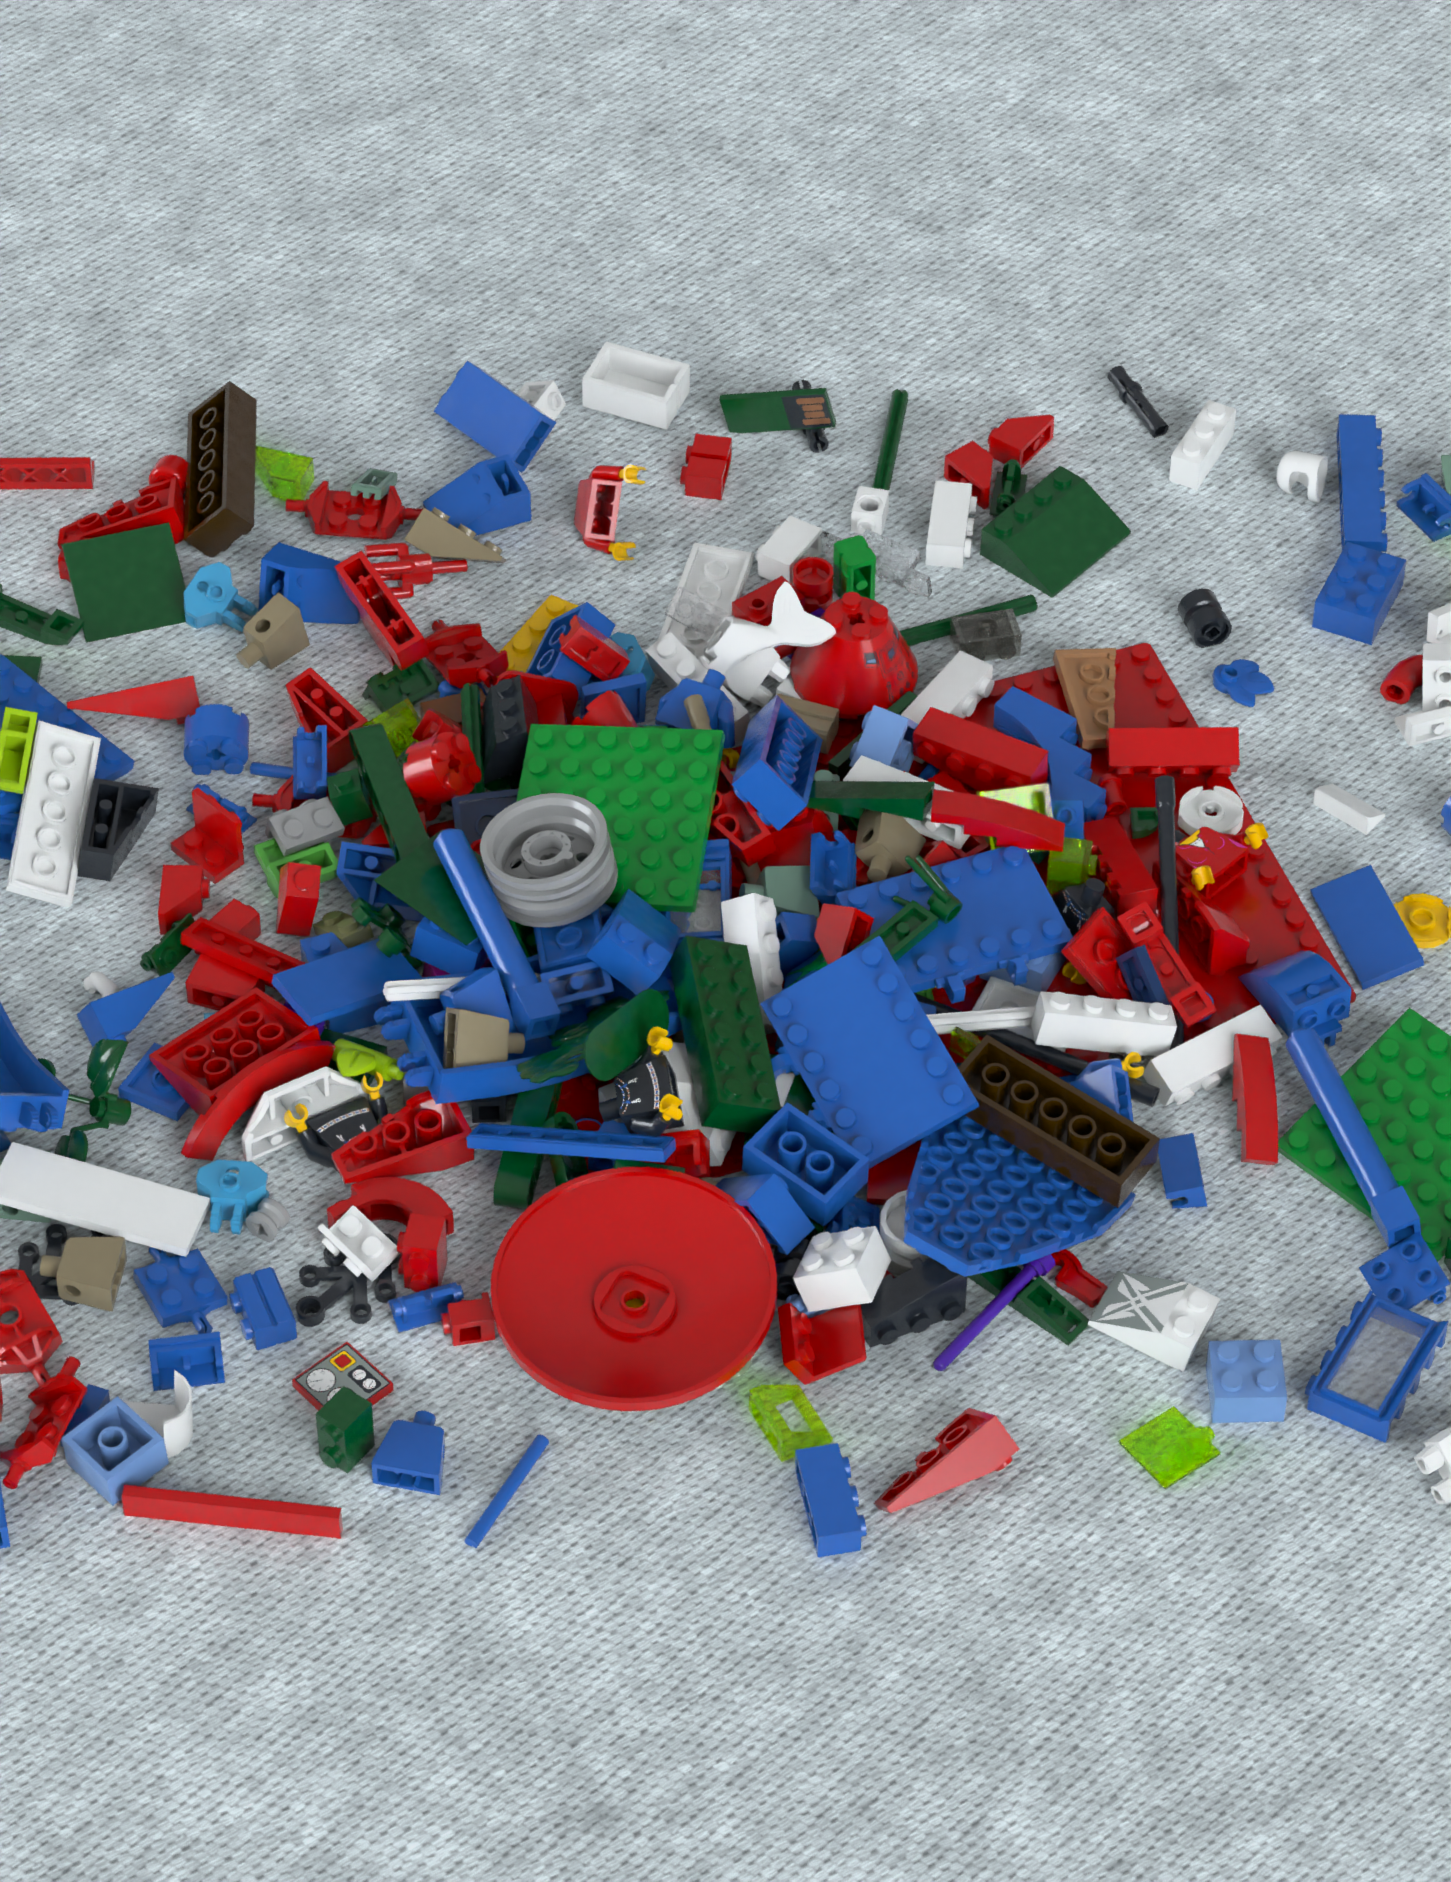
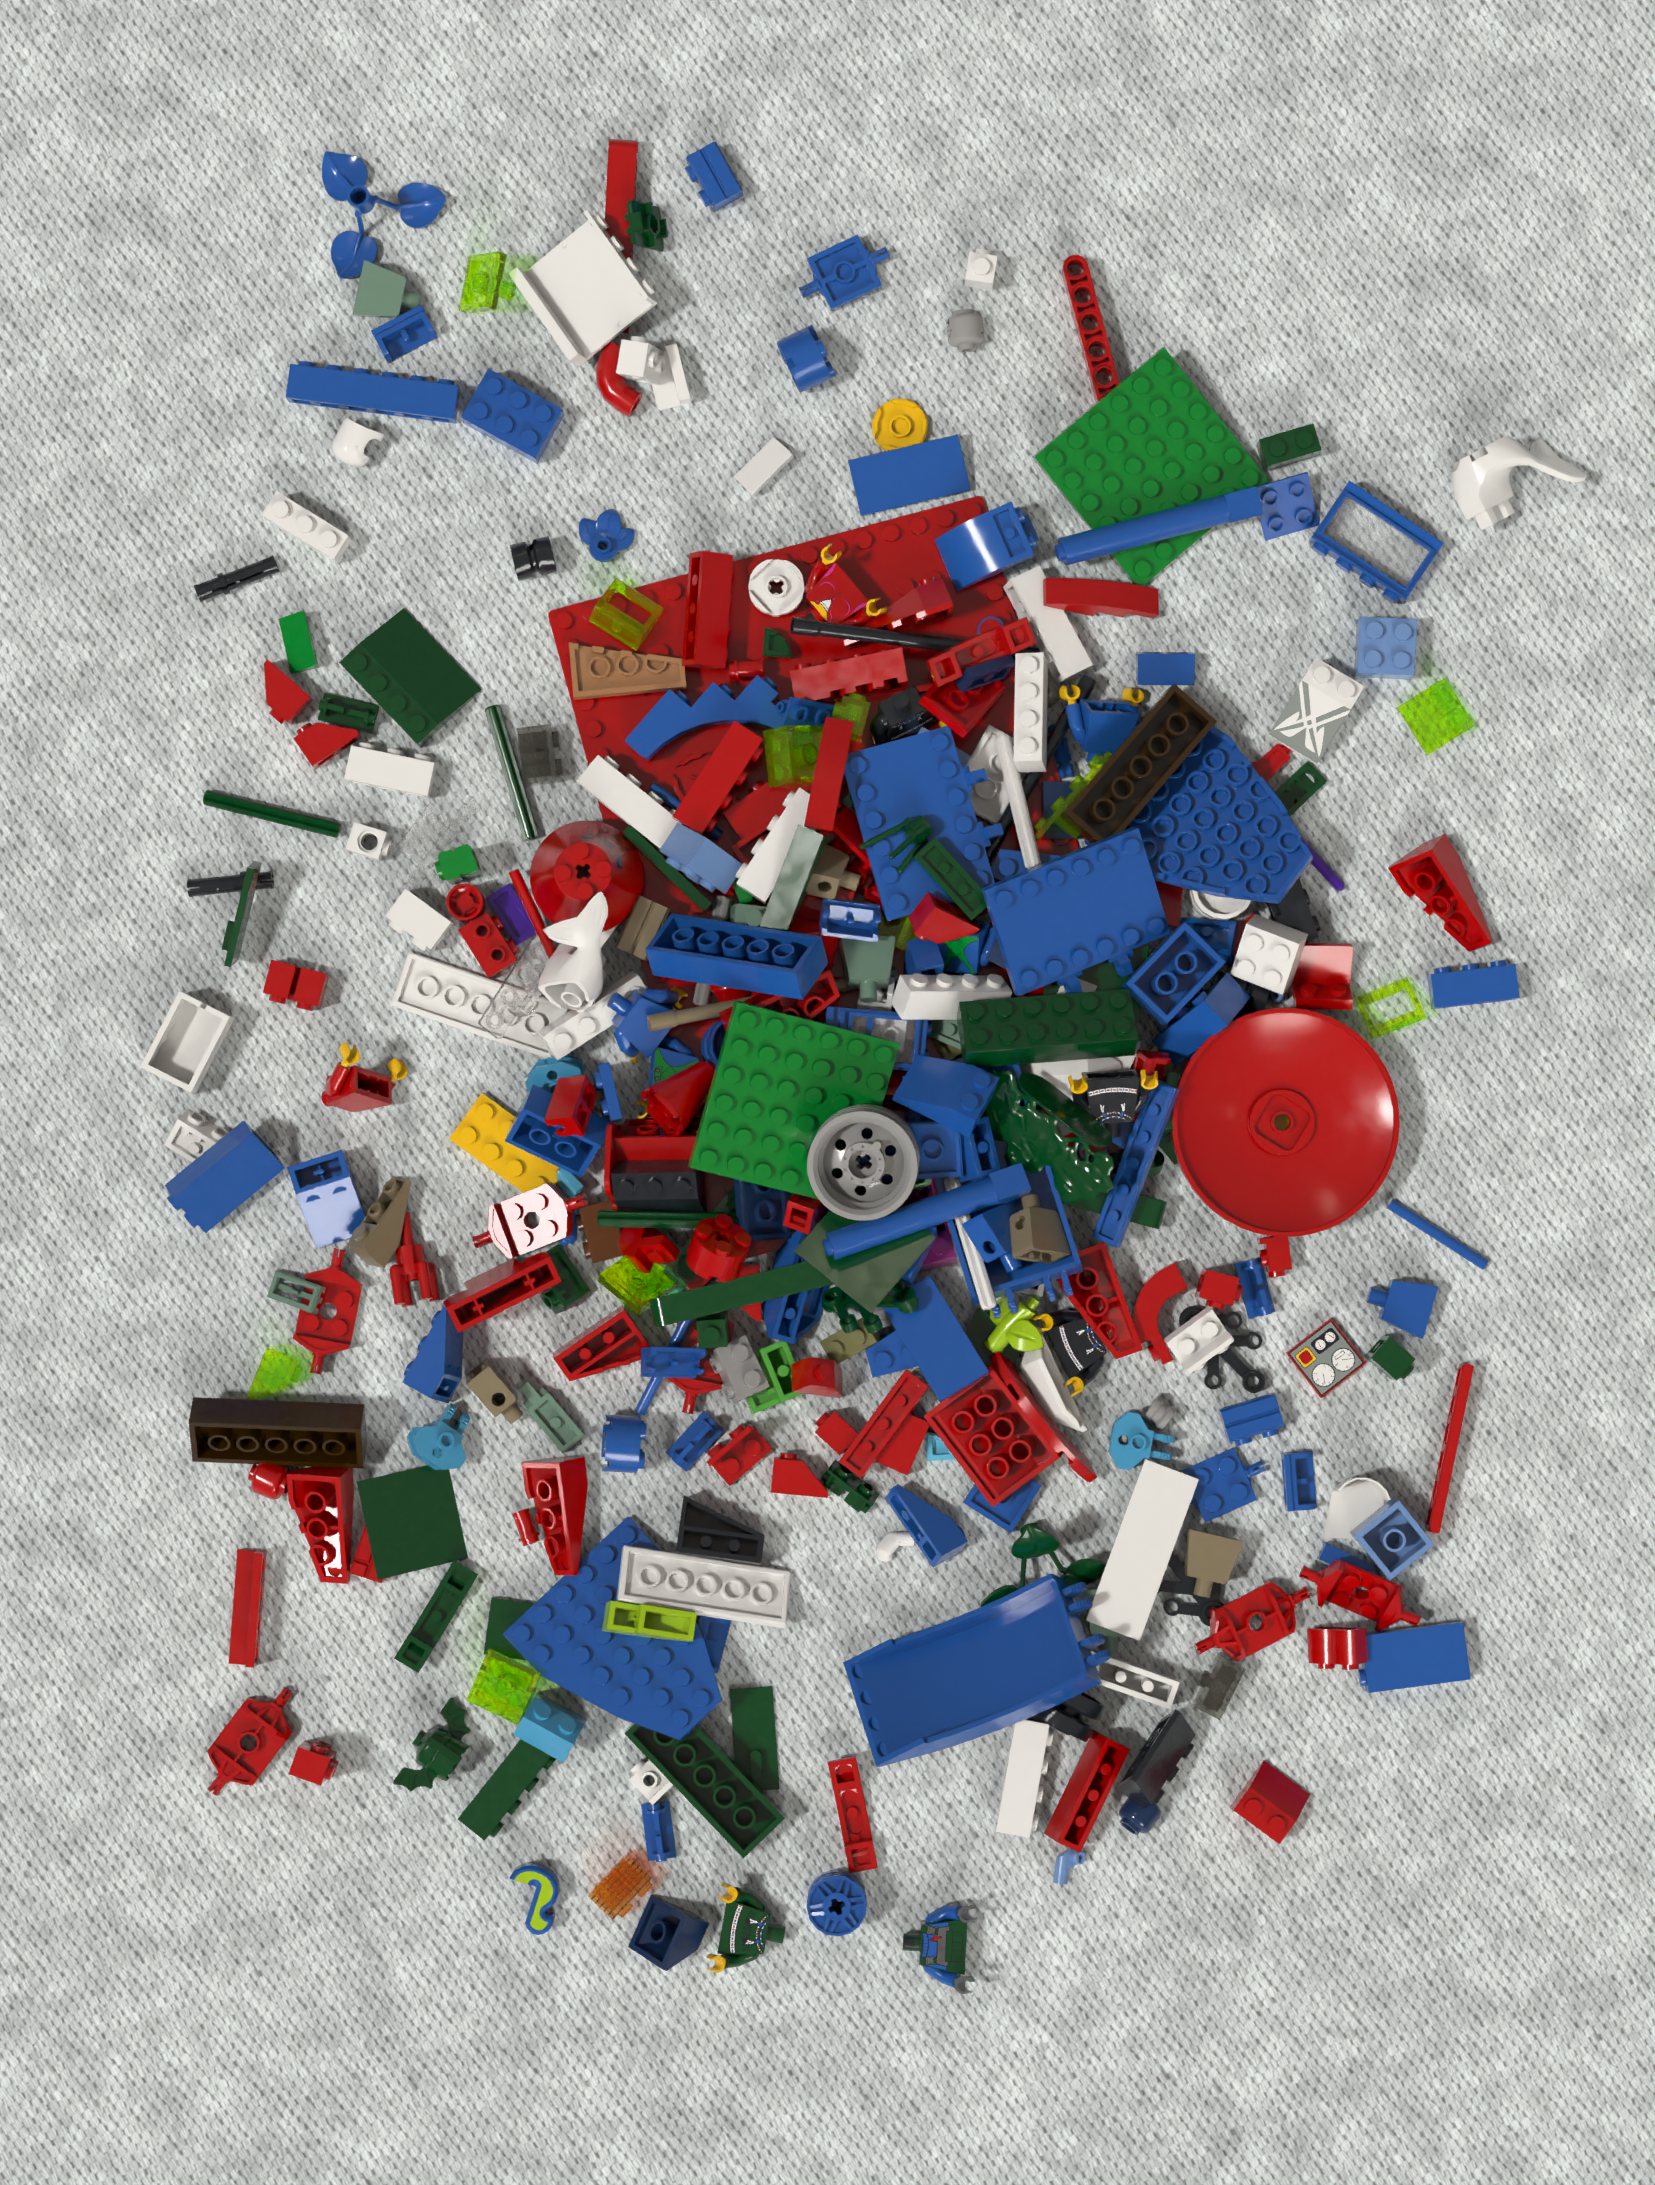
camera: 80 degrees left, 40 degrees up
none -> green slope [278,611,319,674]
none -> red pin [512,1508,540,1546]
none -> sand green hinge [519,1380,585,1453]
none -> clear neon green tile [589,578,664,651]

